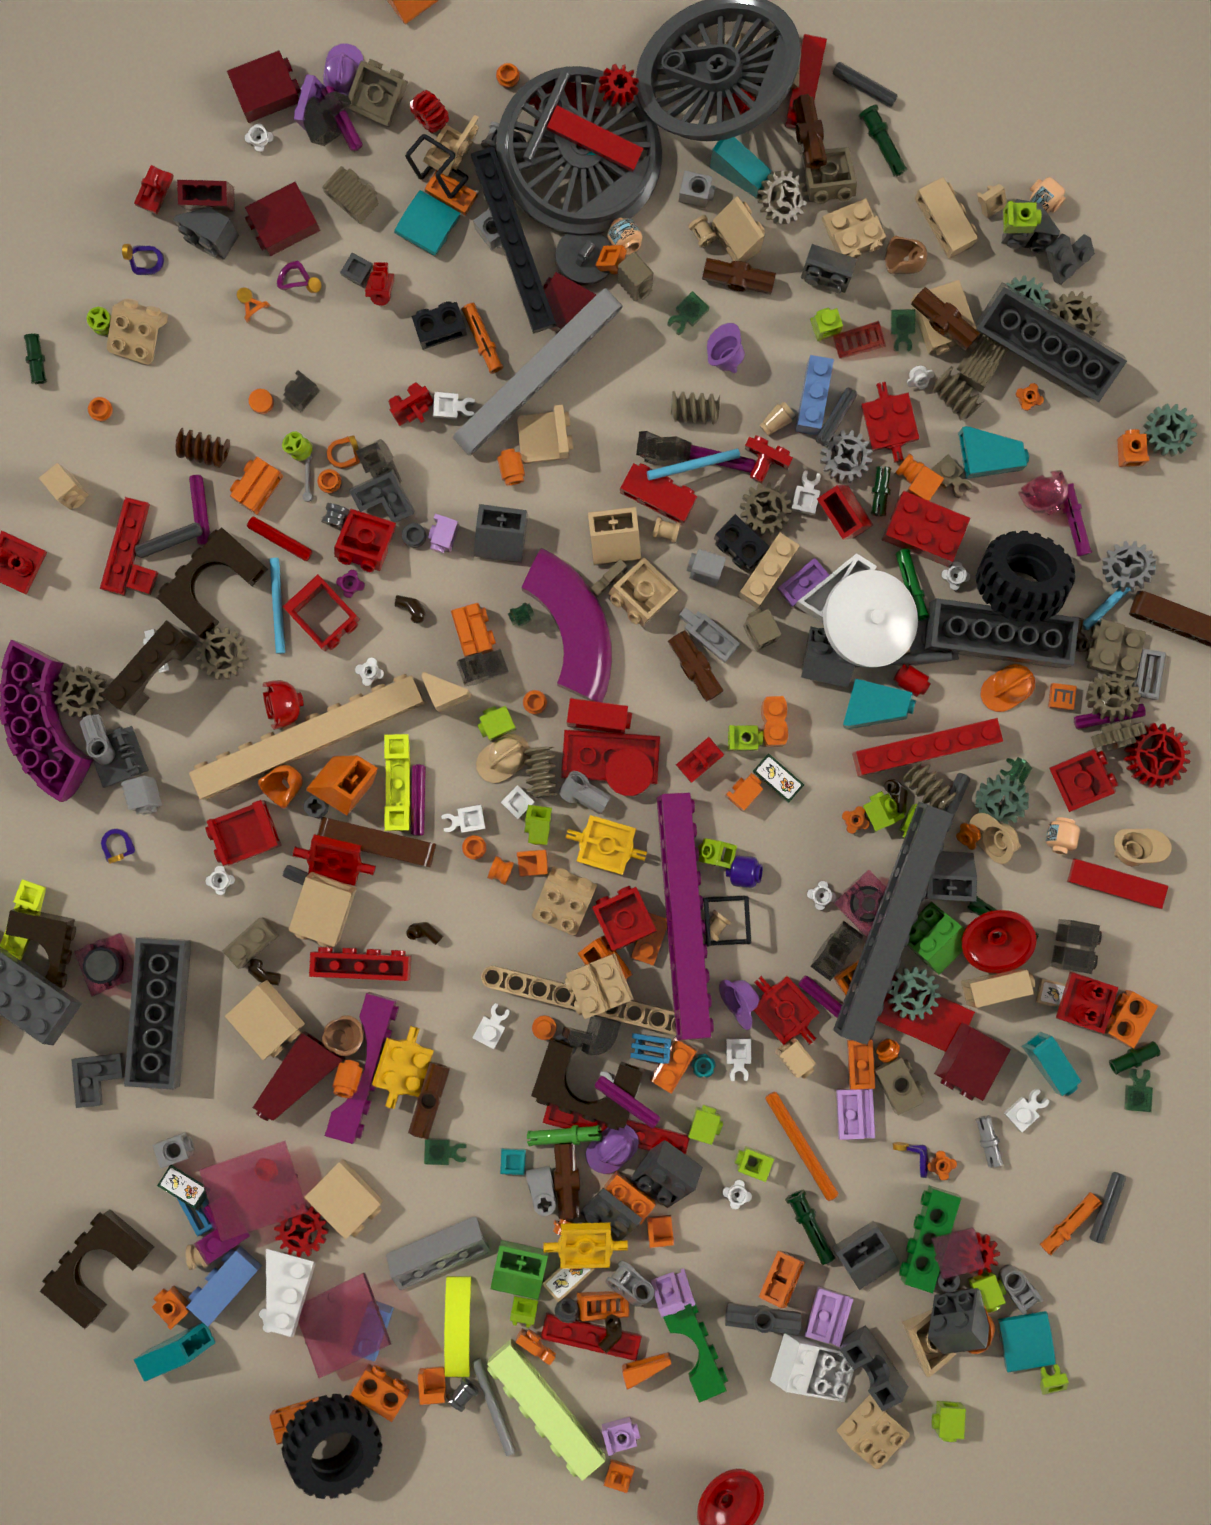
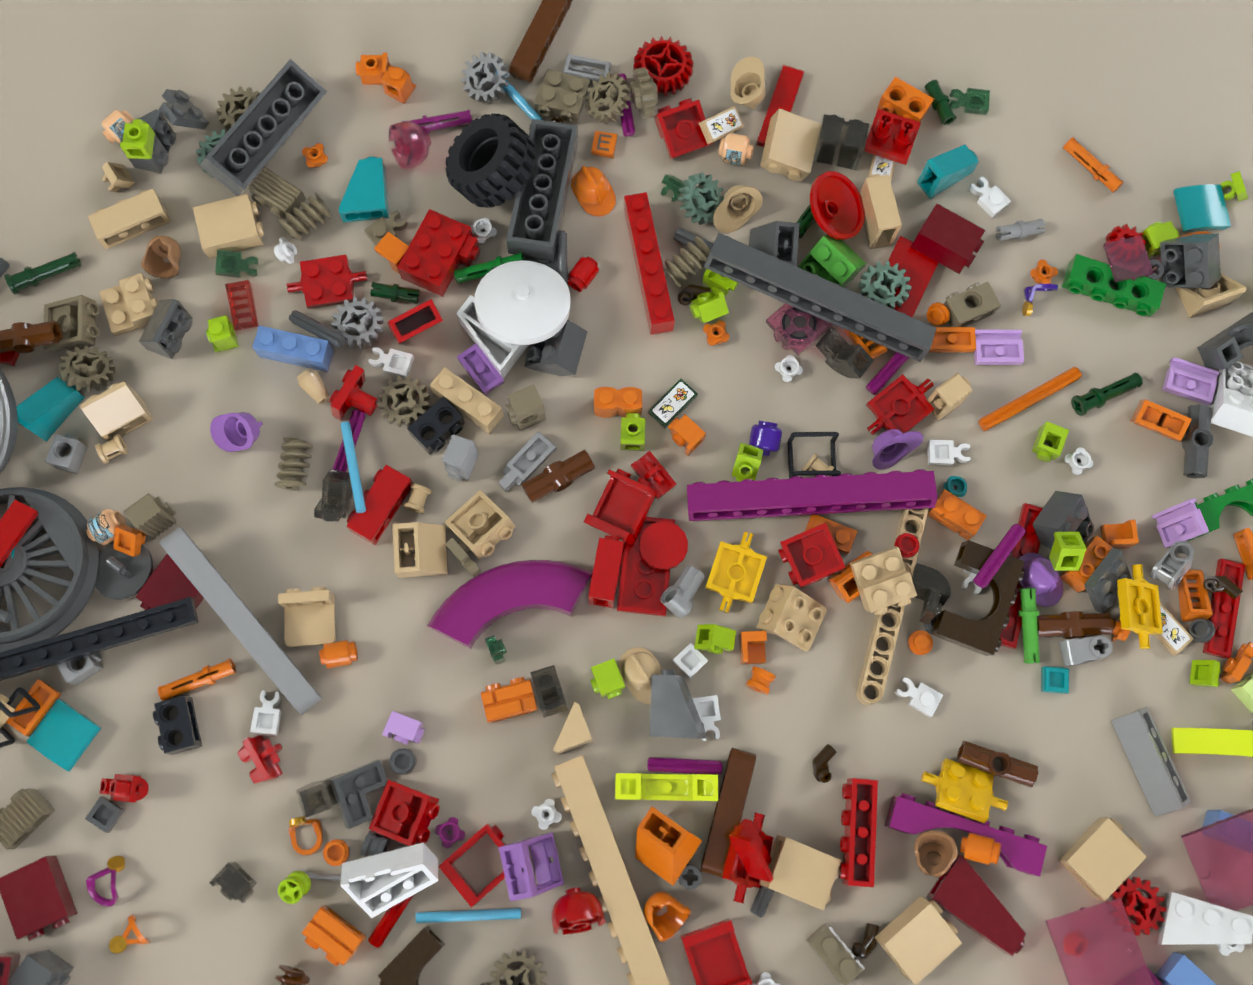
camera: 90 degrees left, 10 degrees down
orange tile [249,389,274,414] -> none
dark brown arm [395,595,425,624] -> none
clear green plate [424,1138,467,1165] -> none
orange plate [462,835,487,860] -> none
dark grey slope [474,504,528,563] -> none
bright green slope [490,1240,548,1300] -> none
orange plate [523,690,547,714] -> none
dark tan piece [524,747,557,797] -> none
dark azure tile [630,1033,671,1064] -> none
clear green plate [667,291,710,335] -> none
lime brick [687,1104,723,1145] -> none
reddish brown piece [702,258,776,295] -> none
dark grey slope [832,1221,900,1290] -> none
teal slope [843,679,916,729] -> none
orange wheel [895,453,925,484] -> none
reddish brown piece [911,287,980,351] -> none
orange plate [956,823,981,850] -> none
light grey piece [998,1265,1044,1315] -> none
dark grey axle [1090,1172,1126,1244] -> none
sand green gear [1143,403,1197,457] -> none
none -> white wedge [340,843,438,918]
none -> orange brick [381,66,416,104]
none -> red plate [459,235,481,267]
none -> medium lavender window [499,832,564,901]
none -> red panel [584,468,657,545]
none -> dark grey slope [650,670,706,739]
none -> tile [699,106,744,144]
none -> red panel [729,819,774,882]
none -> tan brick [760,109,821,181]
none -> red plate [894,533,920,558]
none -> lime brick [1049,532,1087,571]

